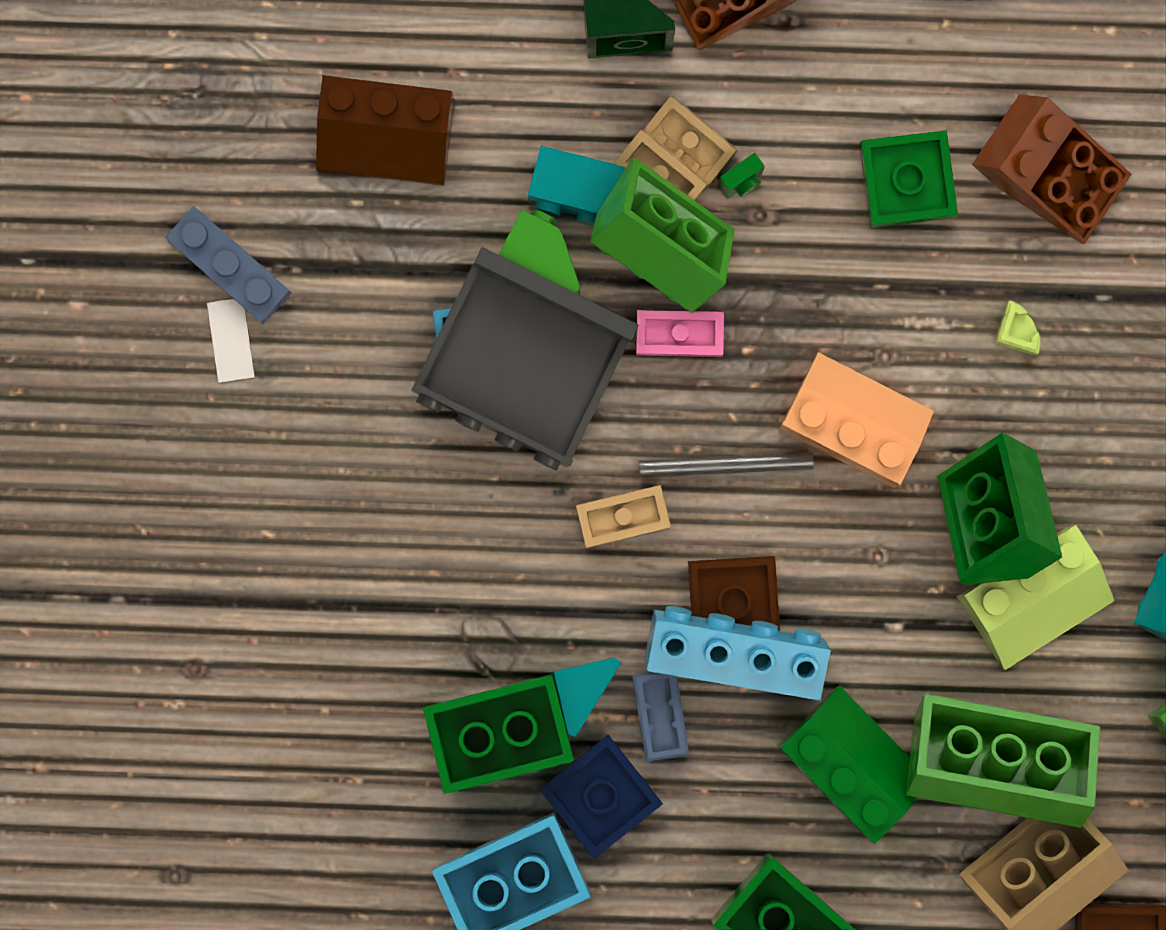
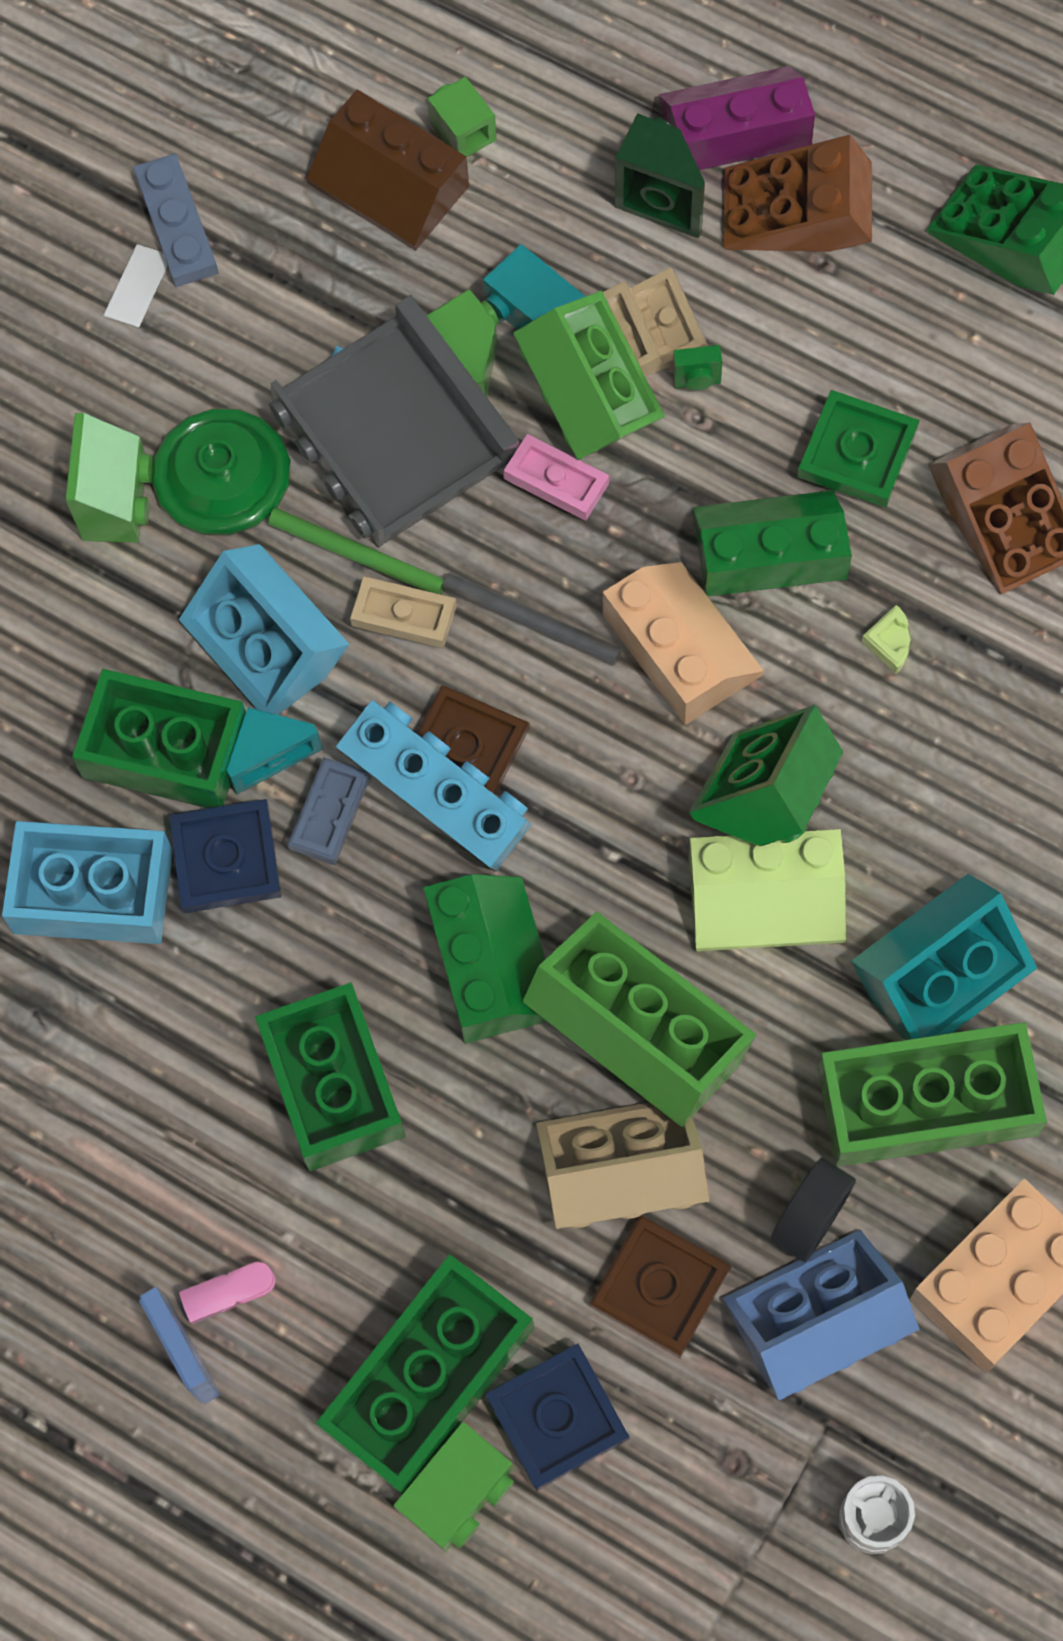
camera: 30 degrees right, 15 degrees down
none -> slope [66,413,153,543]
none -> green piece [152,409,291,535]
none -> medium azure slope [179,544,350,715]
none -> bright green bar [268,508,445,595]
none -> bright green brick [427,76,497,157]
none -> green slope [692,490,852,597]

